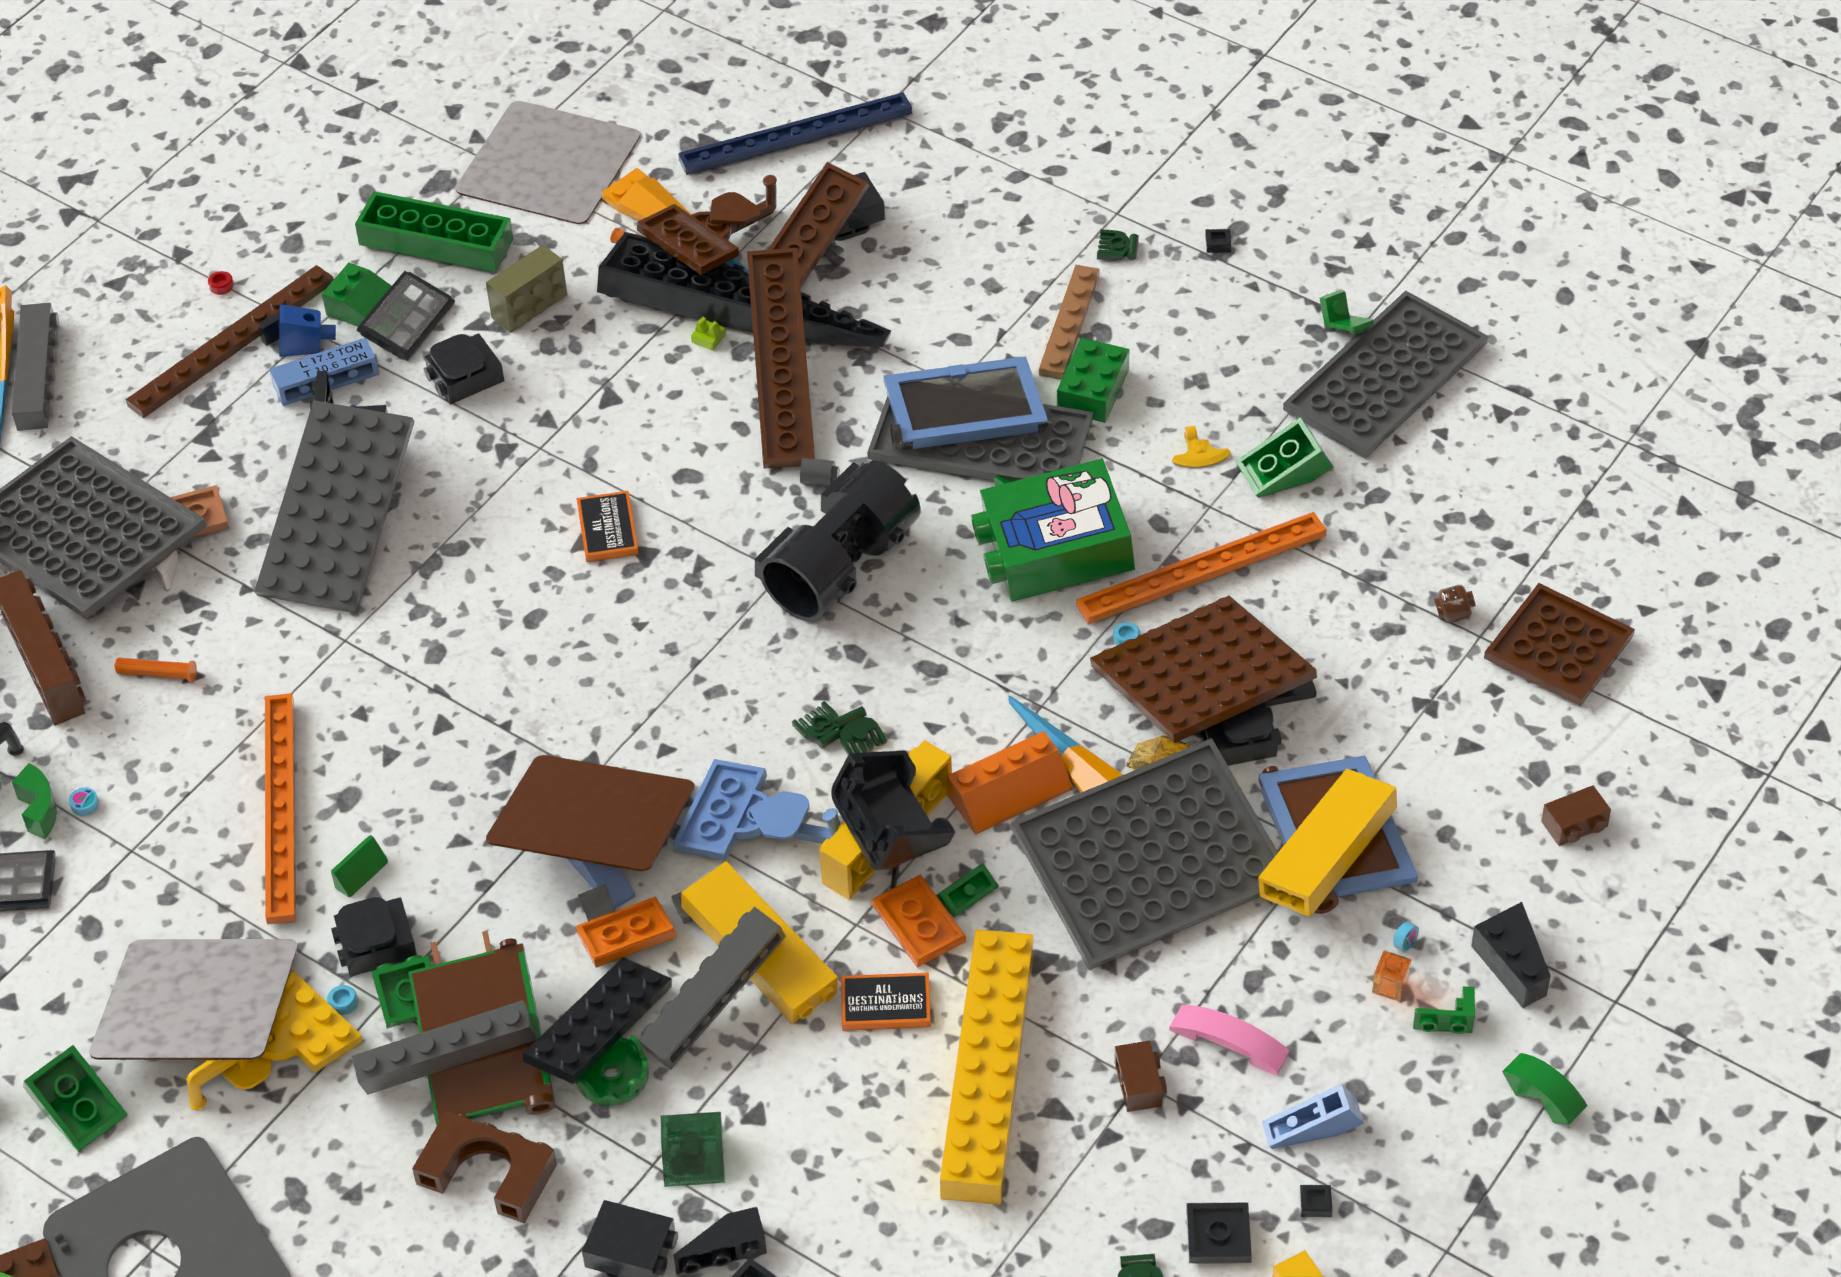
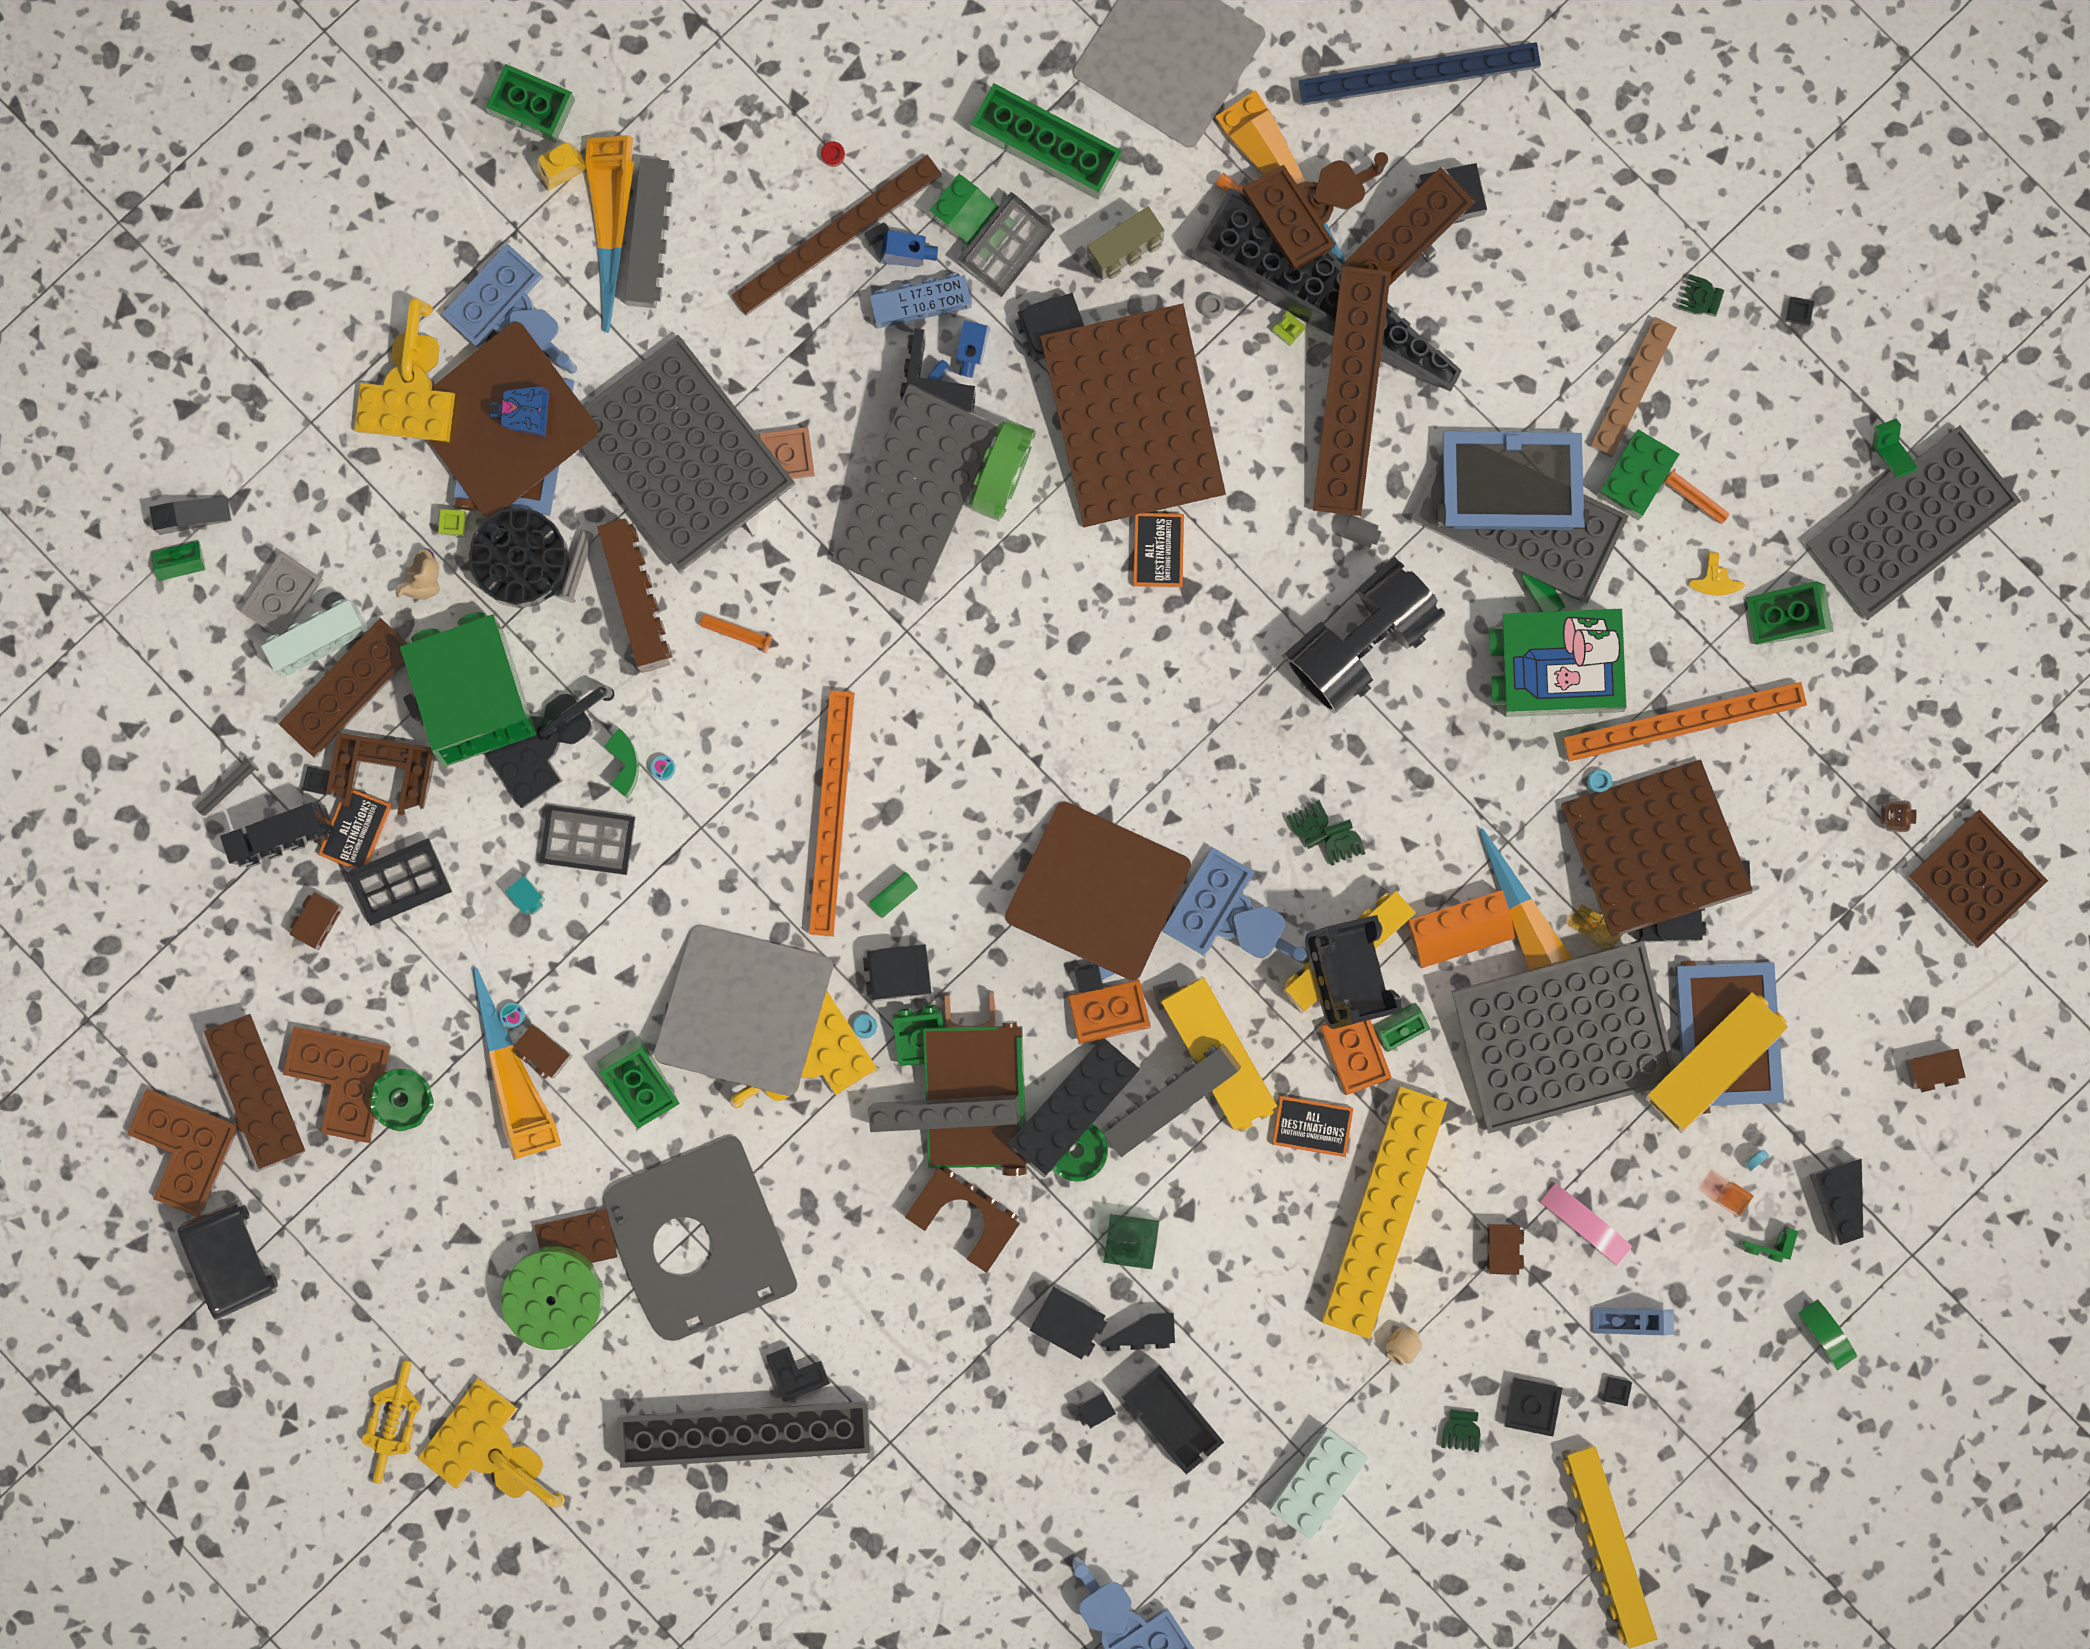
camera: 10 degrees right, 35 degrees up
none -> blue torso [956,320,990,378]
none -> bright green piece [968,419,1036,522]
none -> reddish brown plate [1040,303,1226,527]
none -> light grey tile [1200,294,1225,319]
none -> tan head [1385,1327,1422,1366]
none -> orange axle [1662,468,1729,524]

